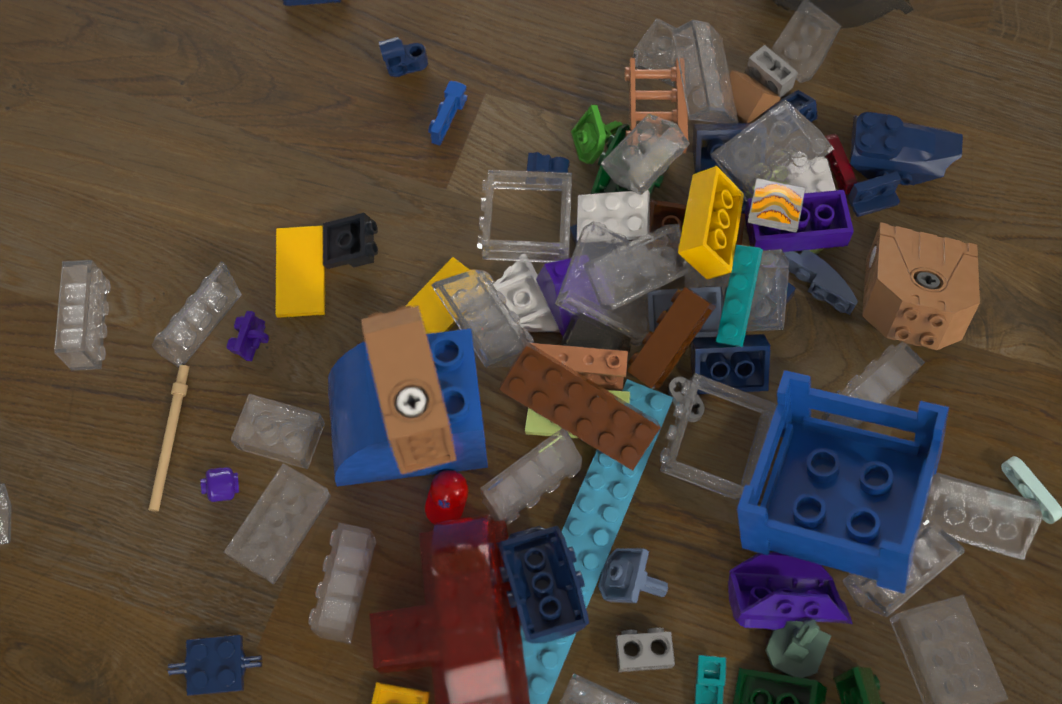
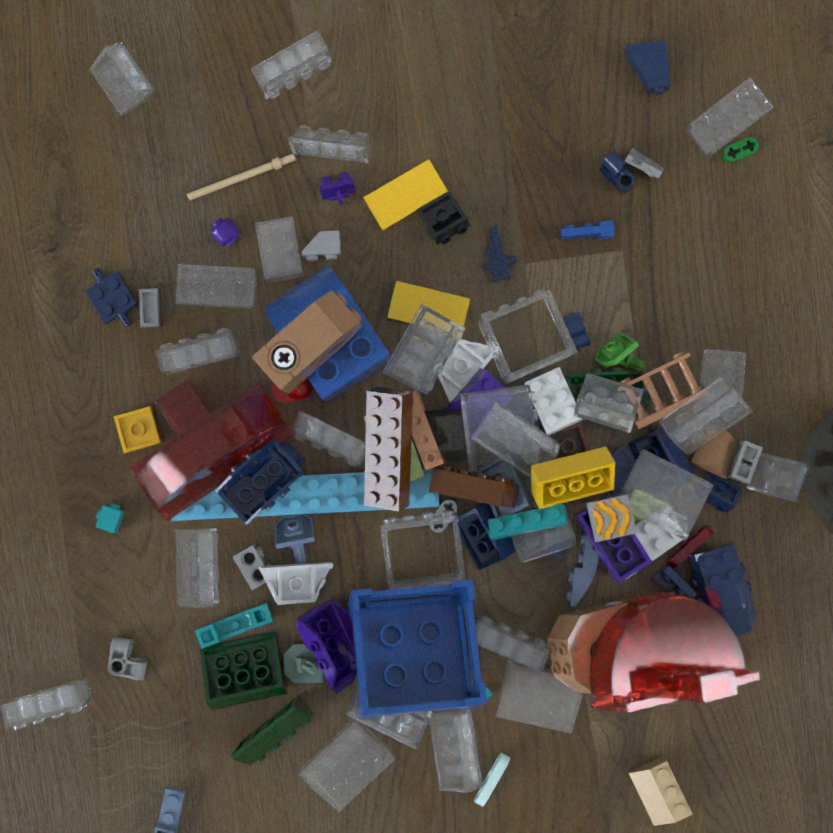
camera: 60 degrees right, 20 degrees up
none -> light grey tile [139,288,161,328]
none -> white wing [259,562,333,605]
none -> light grey slope [302,230,341,261]
none -> dark blue piece [484,225,517,282]
none -> clear slope [496,660,583,733]
none -> clear red piece [590,591,760,713]
none -> light grey wing [624,148,664,178]

